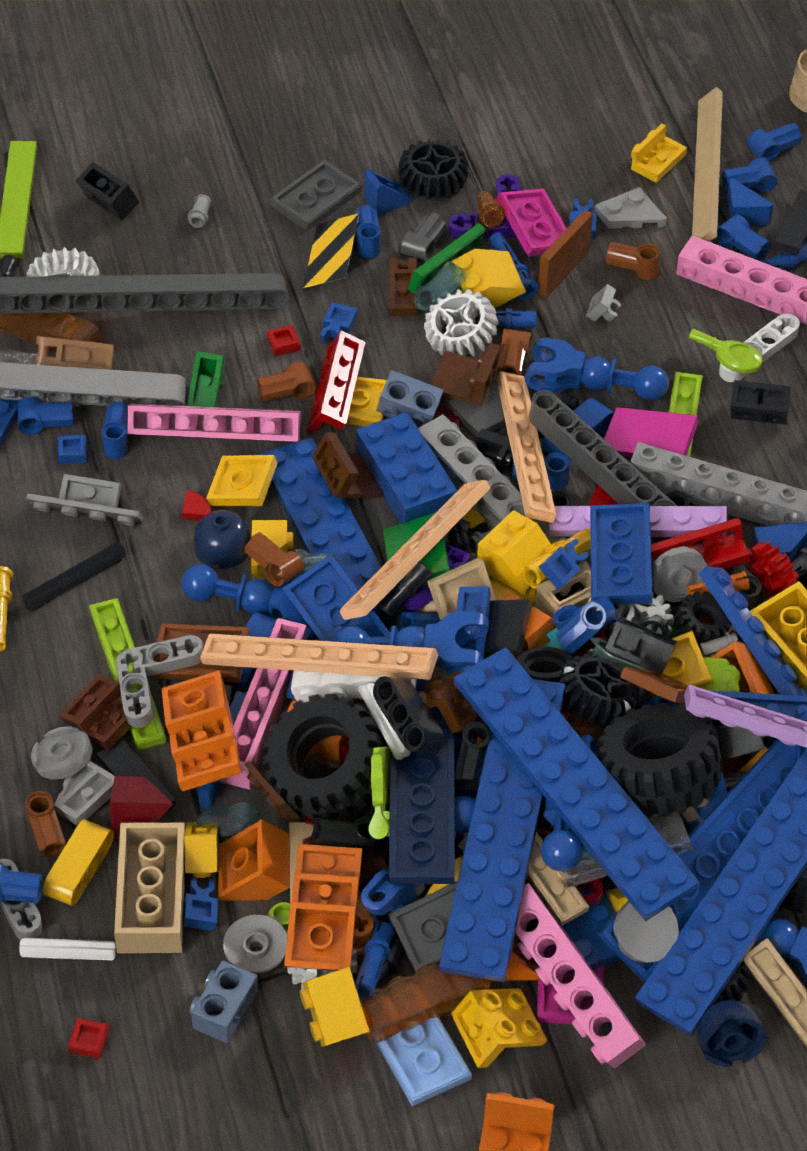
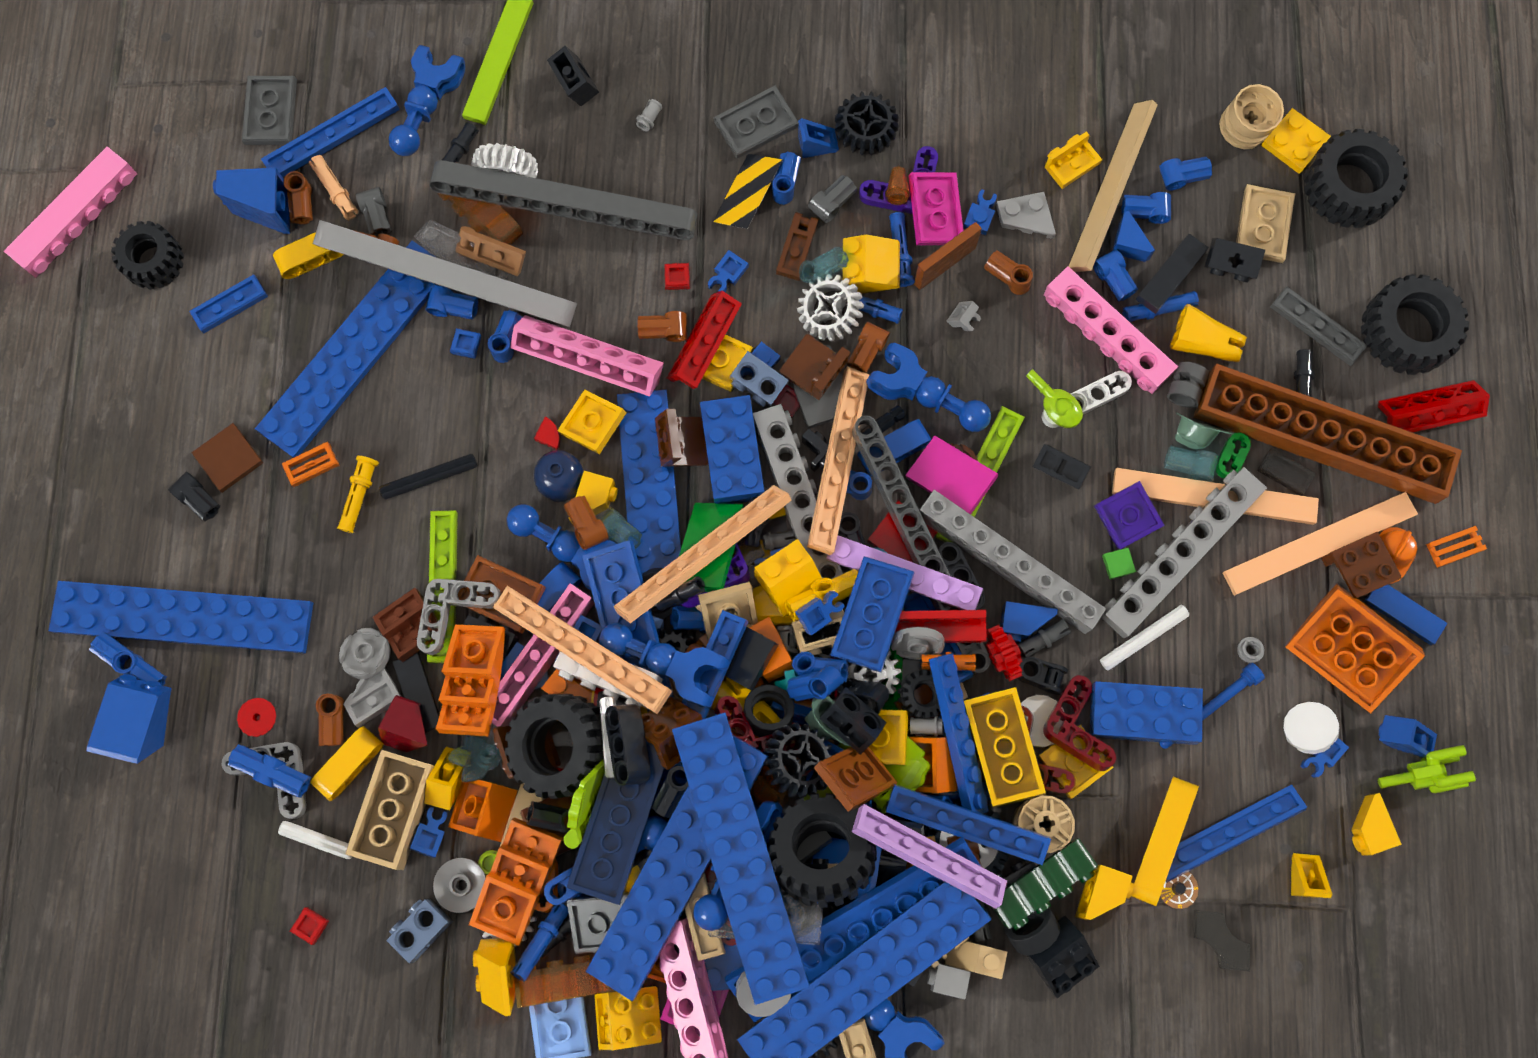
camera: 20 degrees right, 25 degrees up
light grey bracket [26,474,144,526] -> none
green slope [187,351,225,407] -> none
green tile [407,223,486,294] -> none

